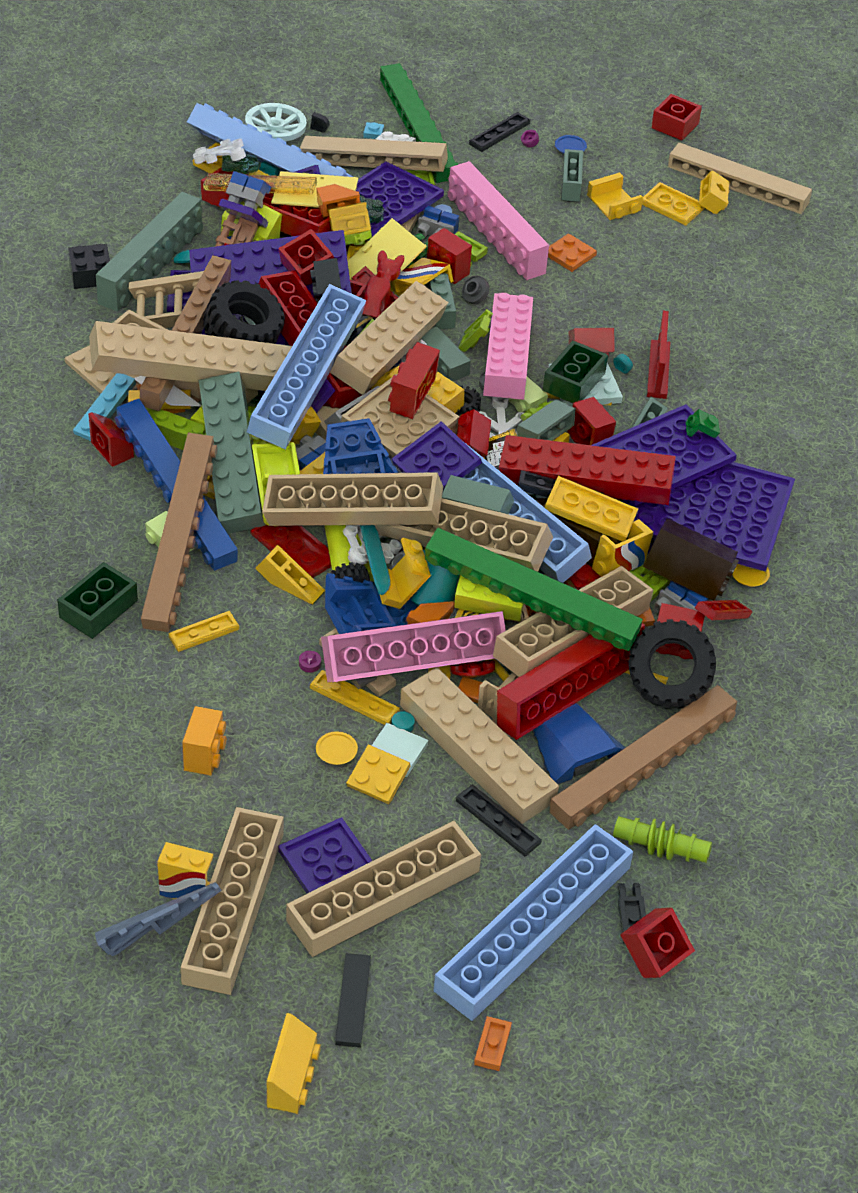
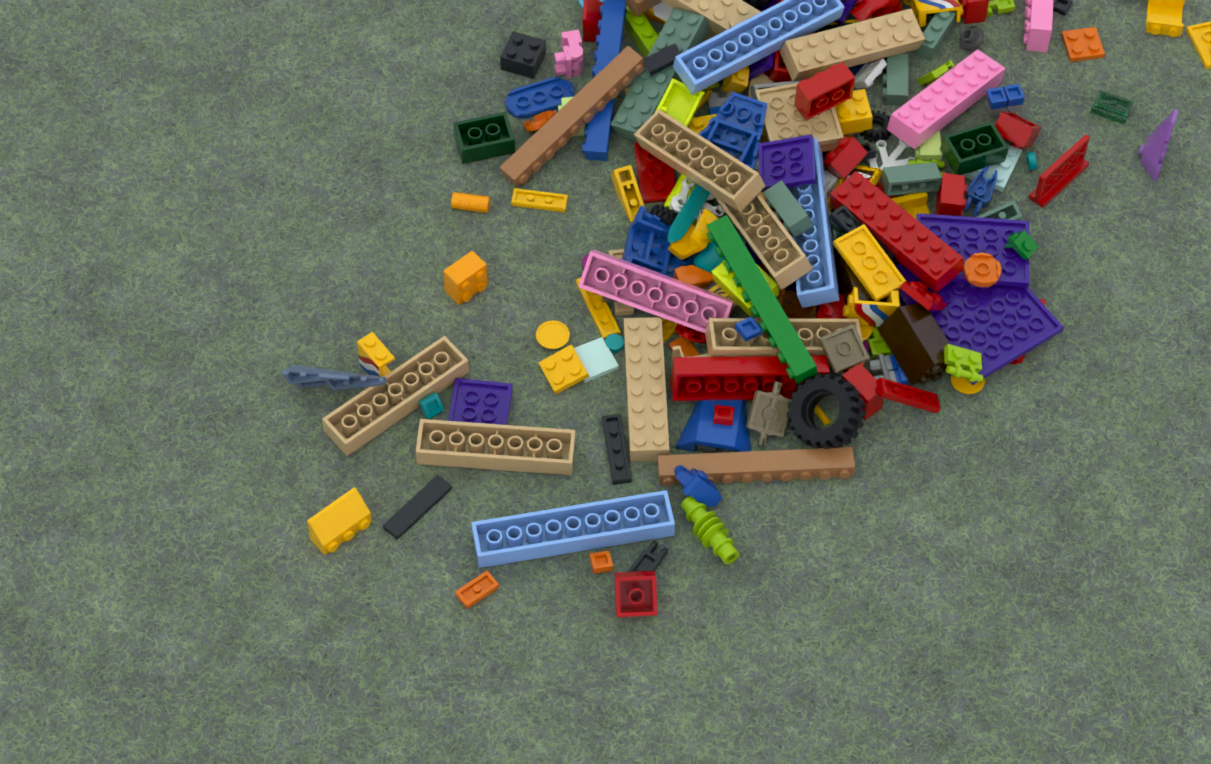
camera: 40 degrees right, 10 degrees up
none -> teal plate [418,392,444,419]
none -> light orange axle [451,192,490,213]
none -> black brick [500,31,546,79]
none -> blue tile [505,77,574,119]
none -> orange tile [524,110,557,132]
none -> bright pink hips [554,30,583,79]
none -> orange plate [589,550,613,574]
none -> black tile [644,43,680,75]
none -> blue hinge [674,465,722,507]
none -> red tile [713,405,734,426]
none -> blue plate [735,316,762,342]
none -> dark tan plate [746,381,792,447]
none -> dark tan tile [818,324,870,374]
none -> red plate [900,281,946,310]
none -> lime plate [944,344,983,382]
none -> blue hinge [963,166,997,217]
none -> orange tile [963,253,1002,288]
none -> blue hips [985,84,1025,118]
none -> clear green plate [1090,90,1134,124]
none -> medium lavender wedge [1138,109,1178,181]

